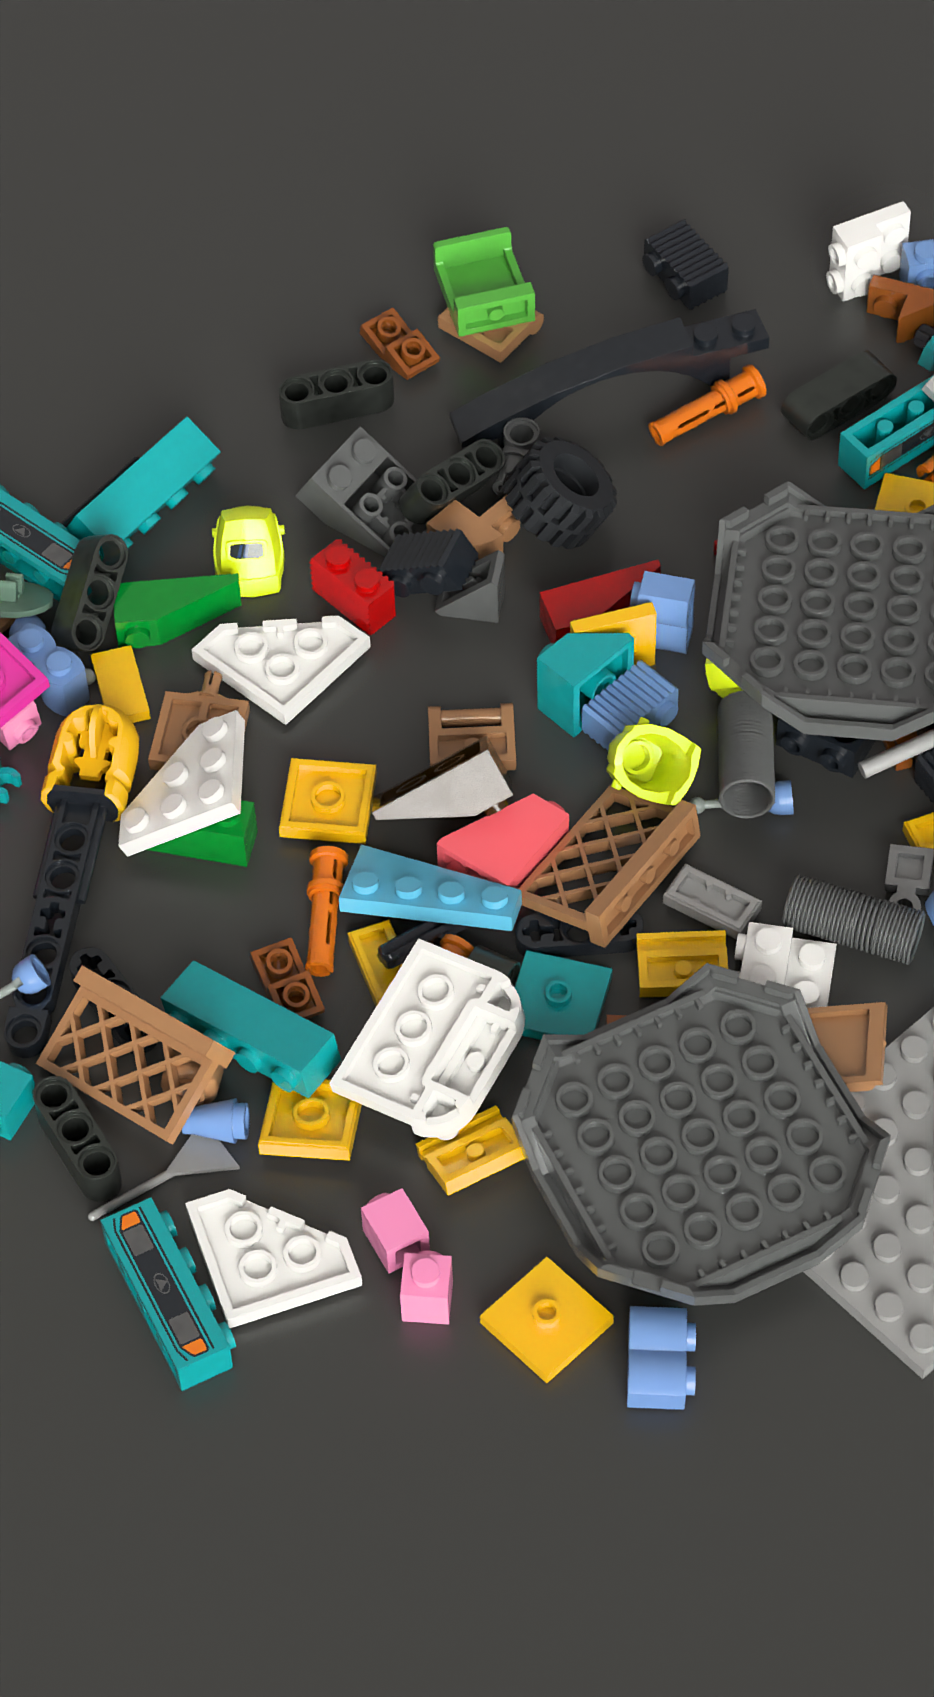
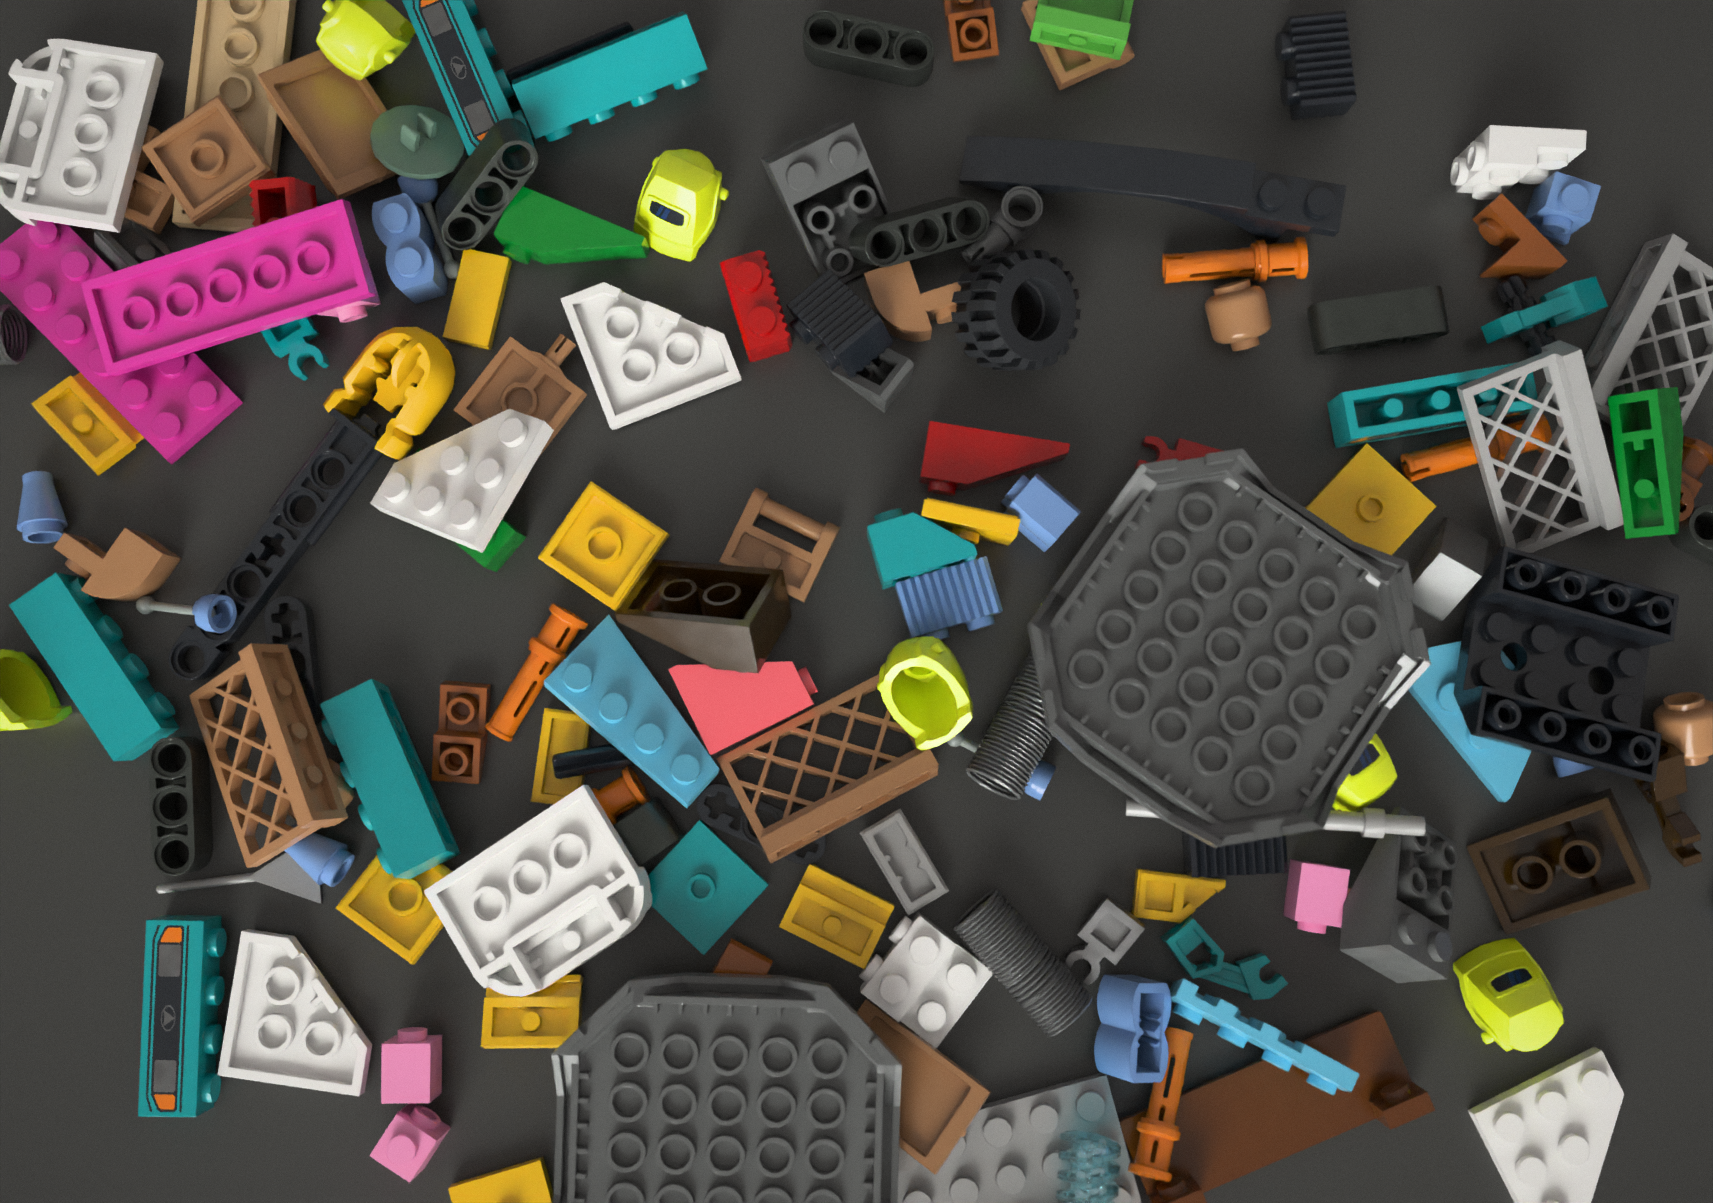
camera: 30 degrees right, 30 degrees up
none -> medium nougat head [1205,279,1272,351]

